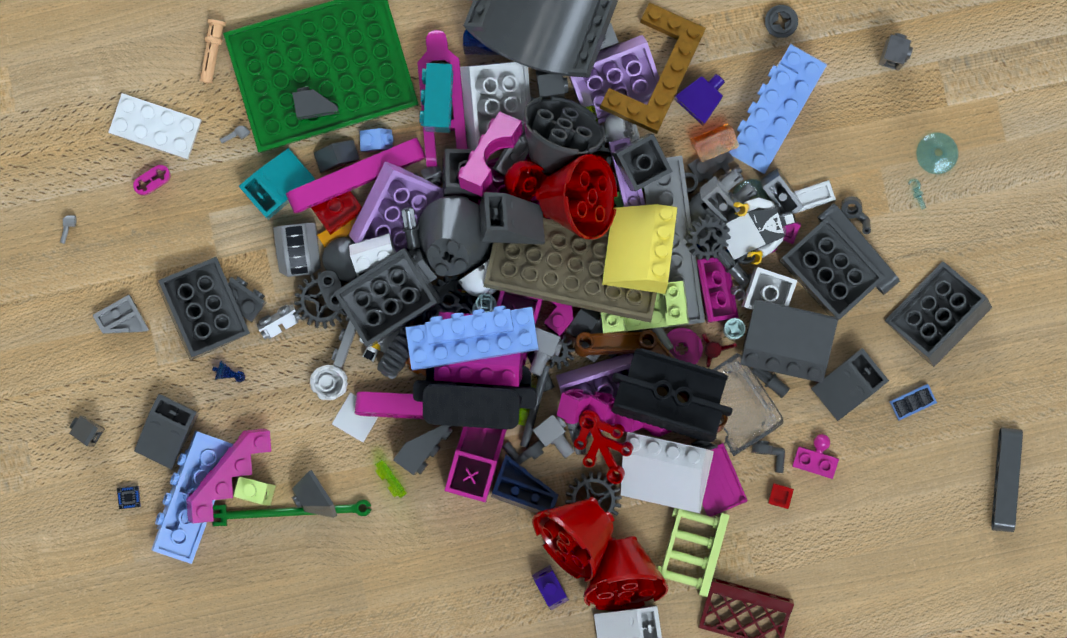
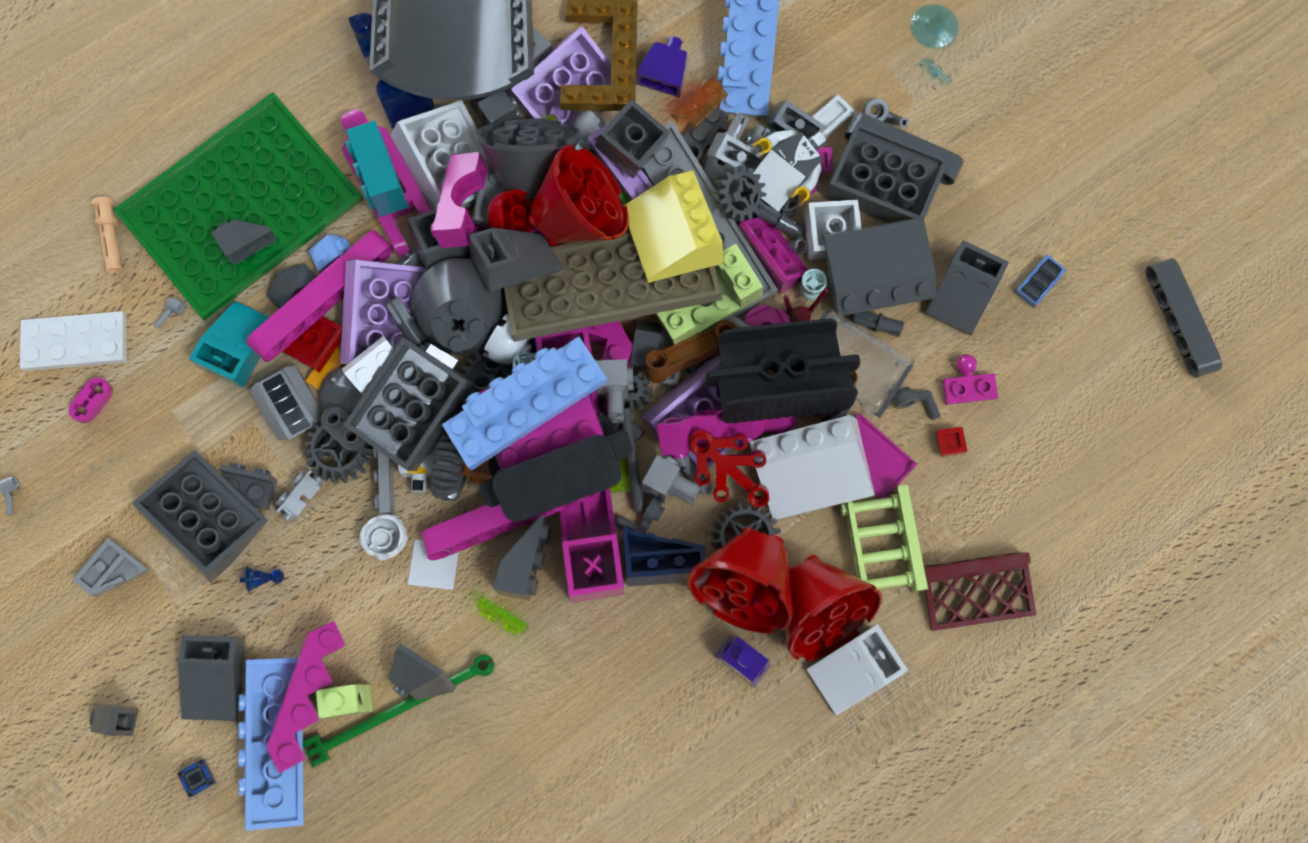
camera: 30 degrees left, 10 degrees down
dark grey slope [885,261,992,367] -> none

